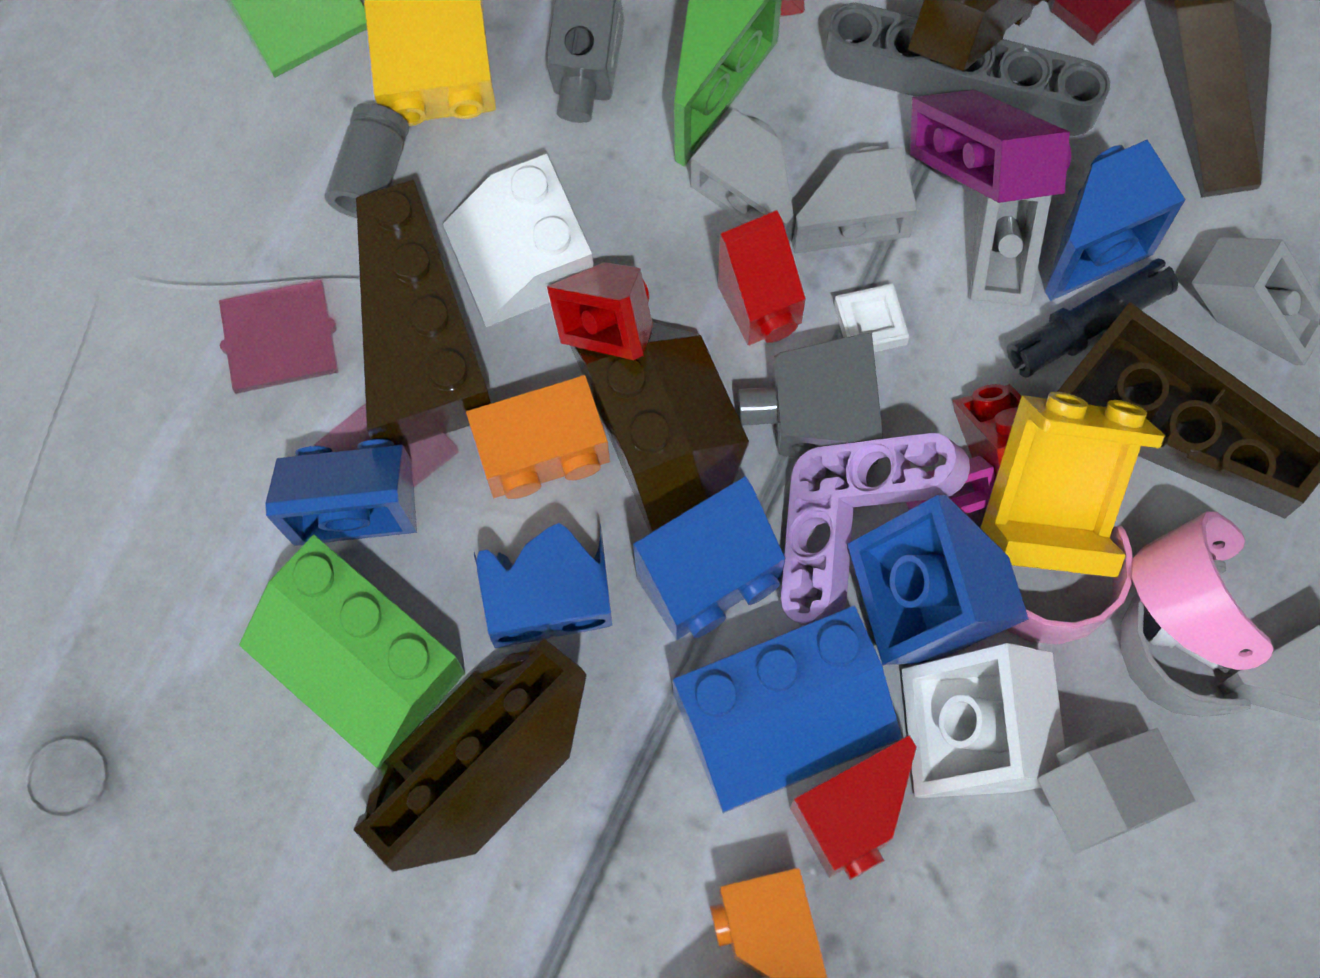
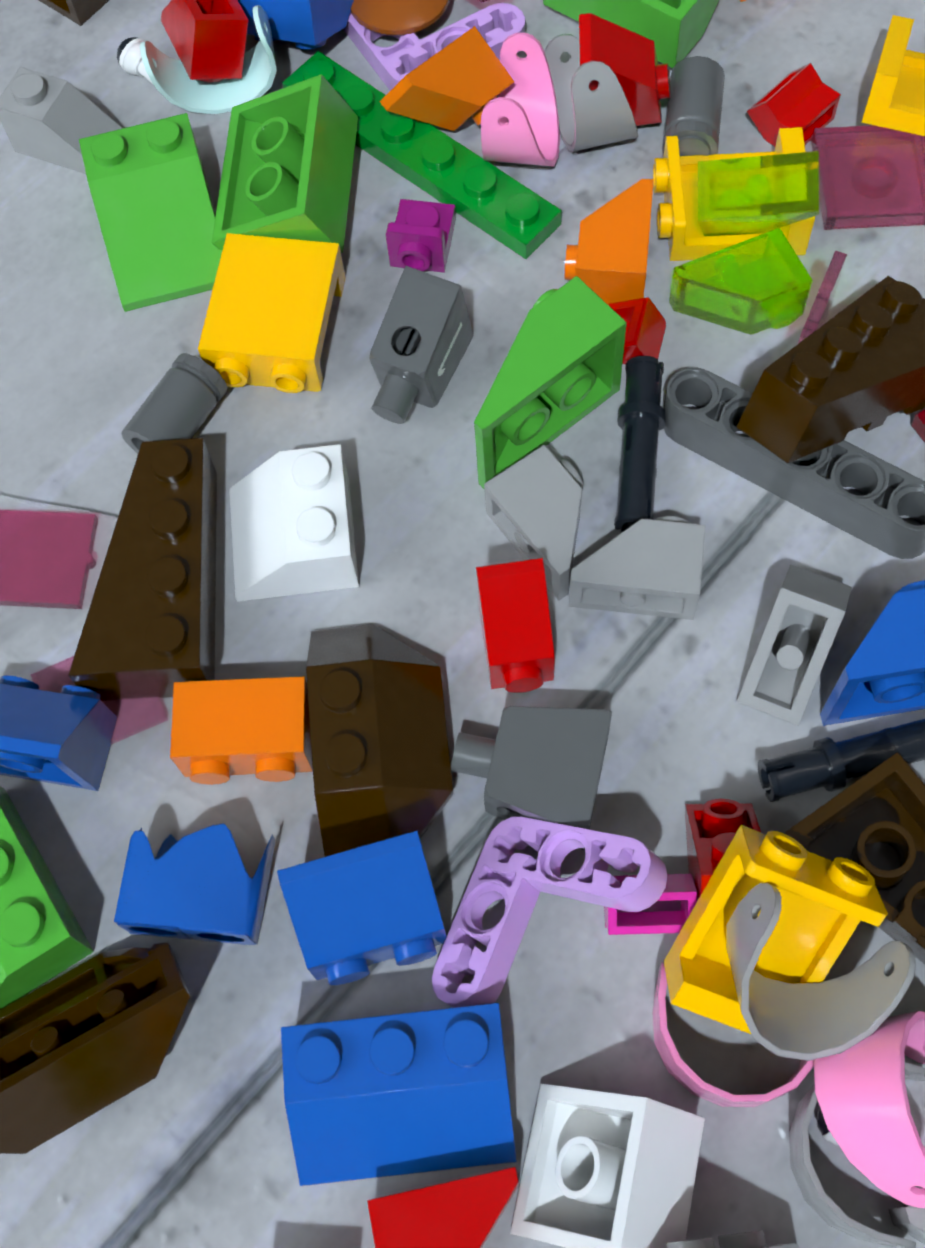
camera: 20 degrees right, 5 degrees down
red slope [547,262,653,360] -> none
white tile [834,284,909,353] -> none
blue slope [847,495,1029,665] -> none
magenta brick [910,90,1071,203] -> none
none -> black pin [614,356,666,532]
none -> light grey piece [726,883,916,1061]

